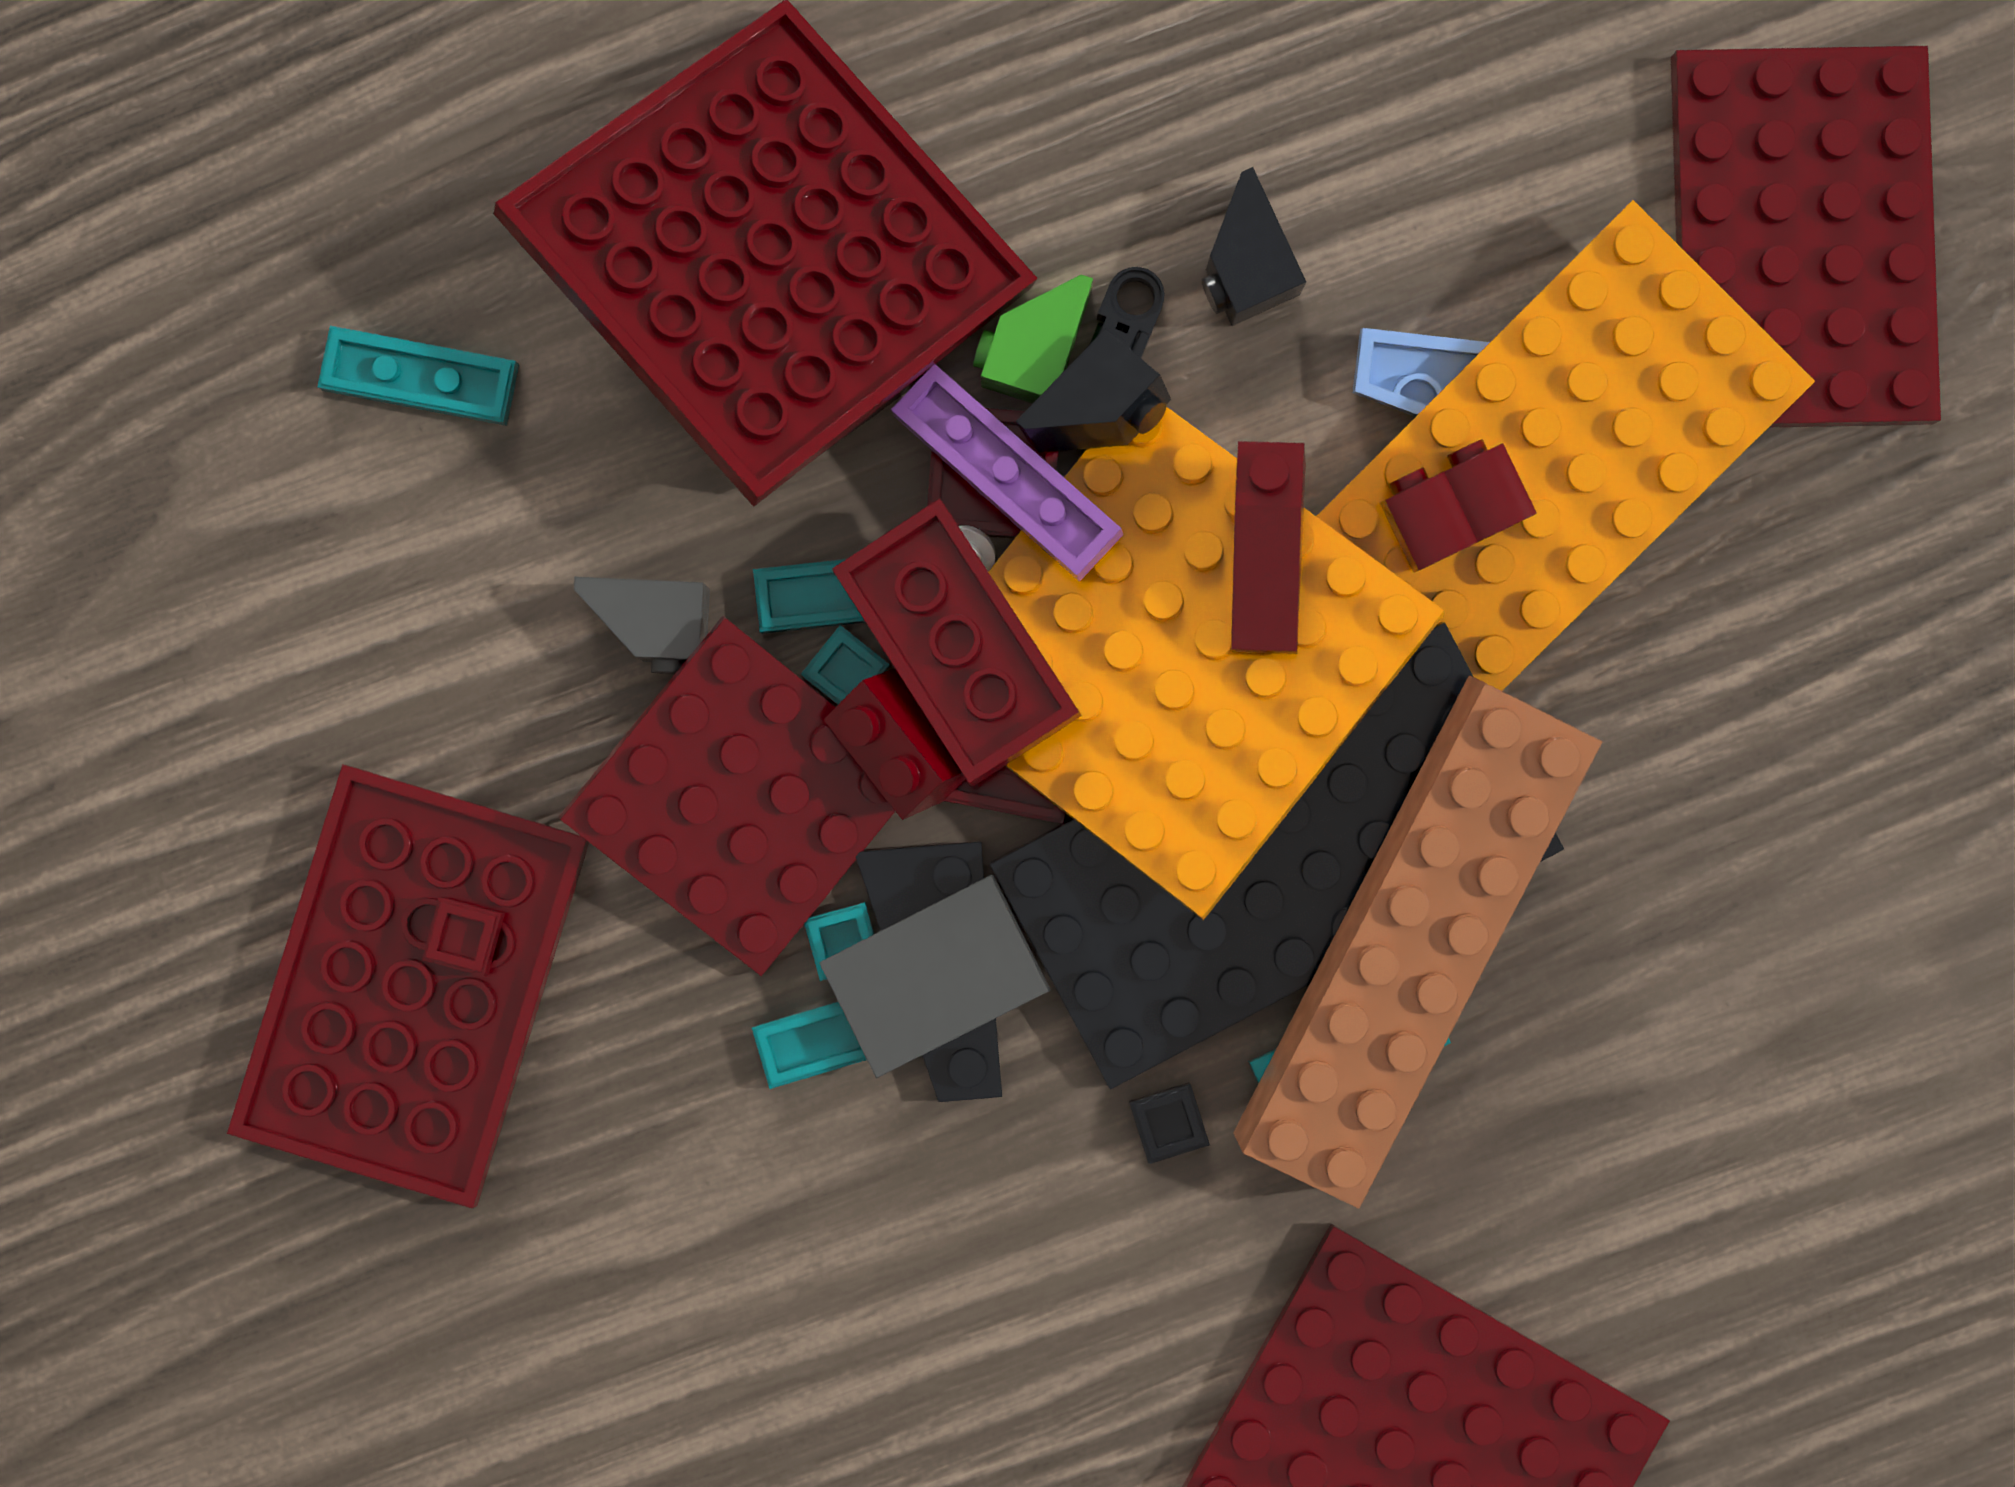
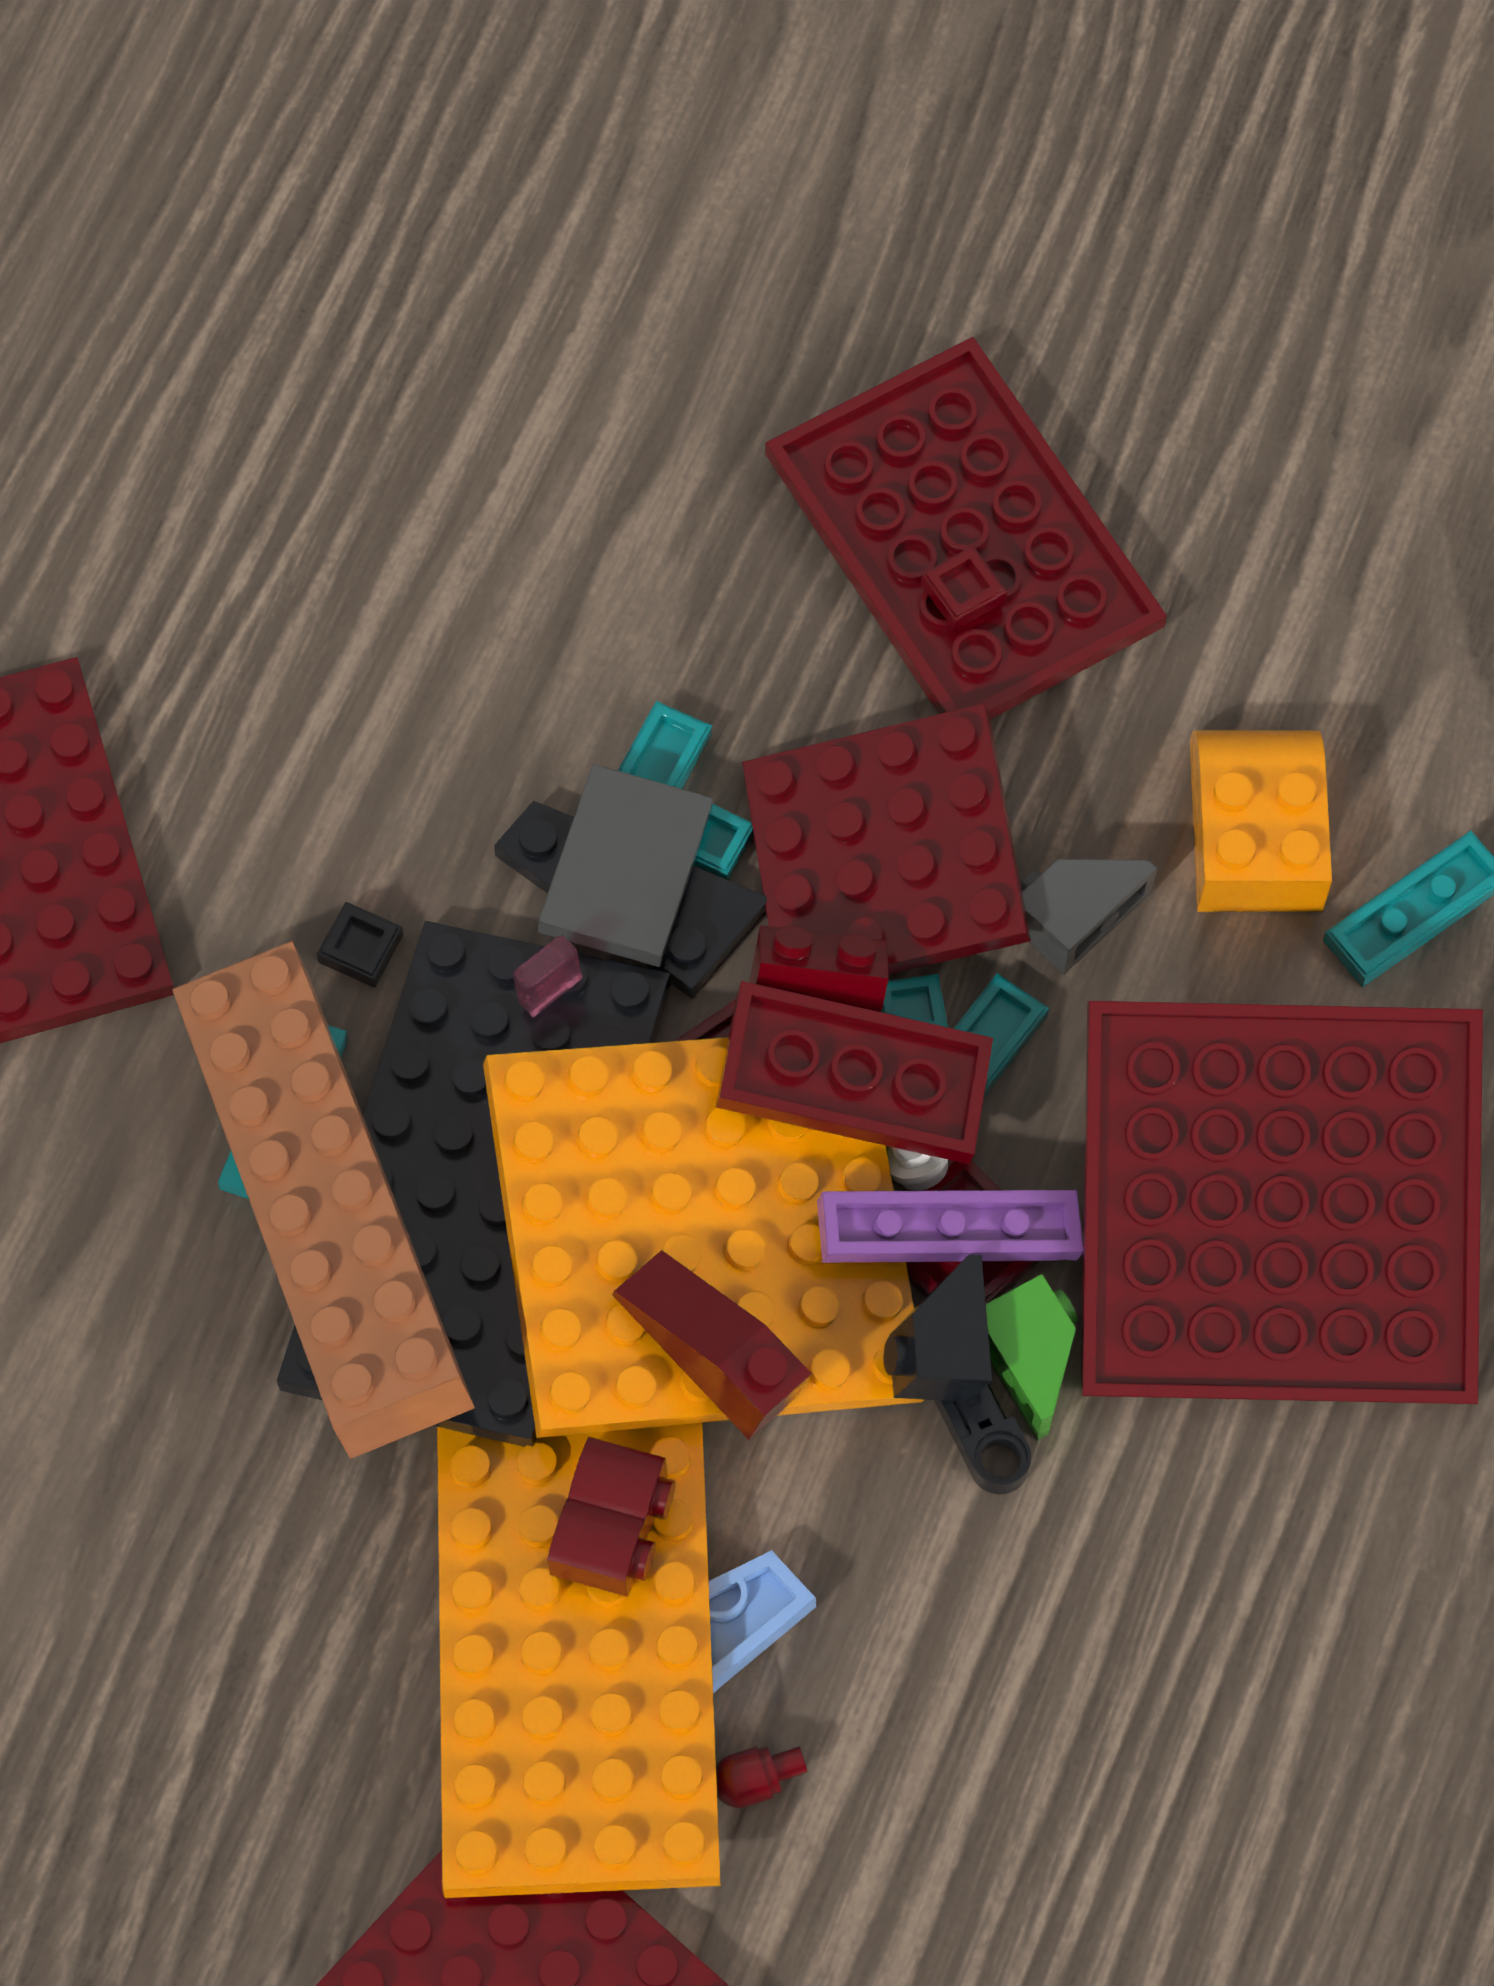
camera: 130 degrees right, 20 degrees down
black slope [1201,167,1306,326] -> none
none -> clear pink tile [513,935,582,1017]
none -> dark red cylinder [716,1746,808,1808]
none -> light orange brick [1190,730,1332,912]

